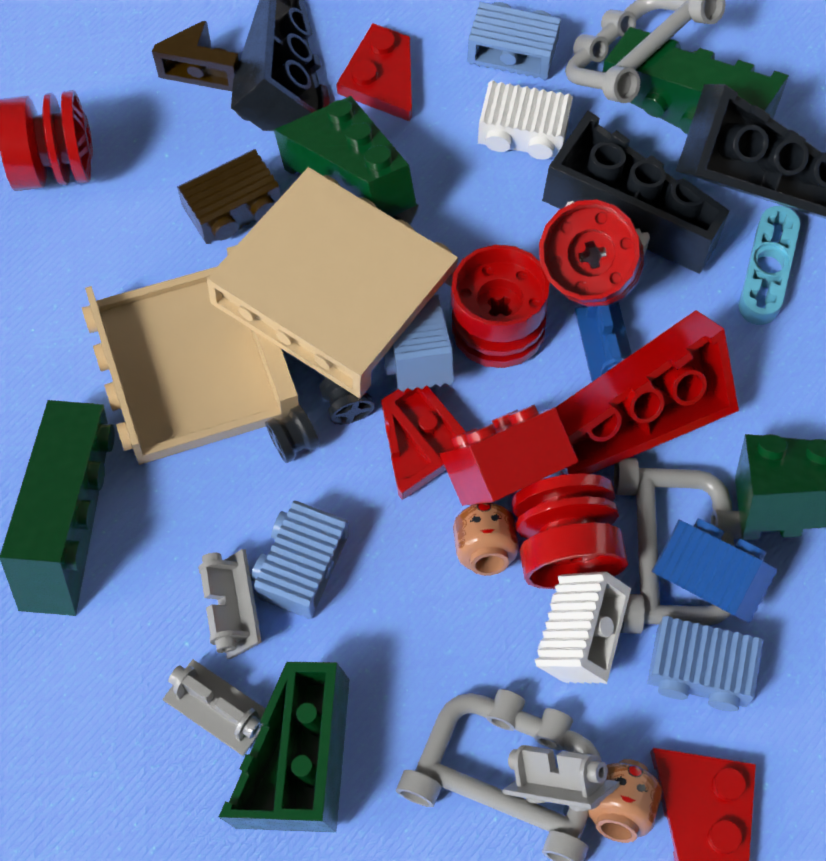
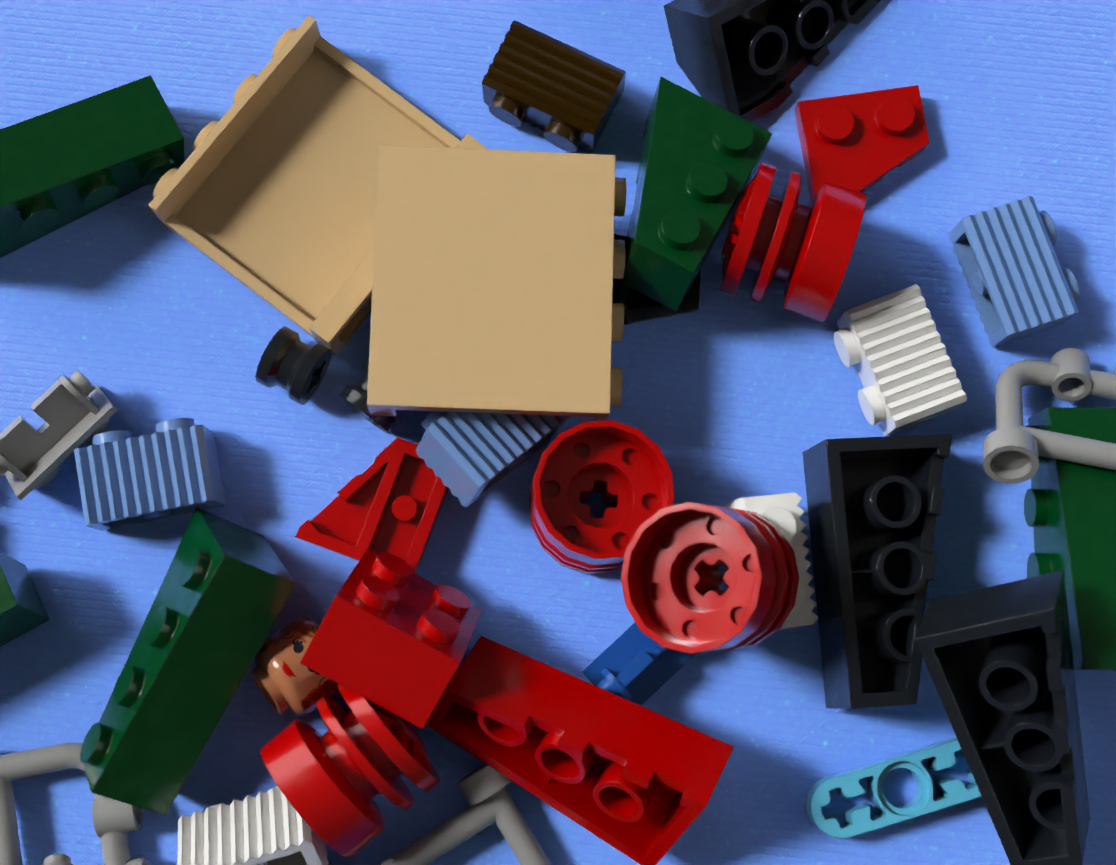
camera: 55 degrees right, 15 degrees up
none -> dark green wedge [80,507,296,815]
none -> red wheel [719,162,867,323]

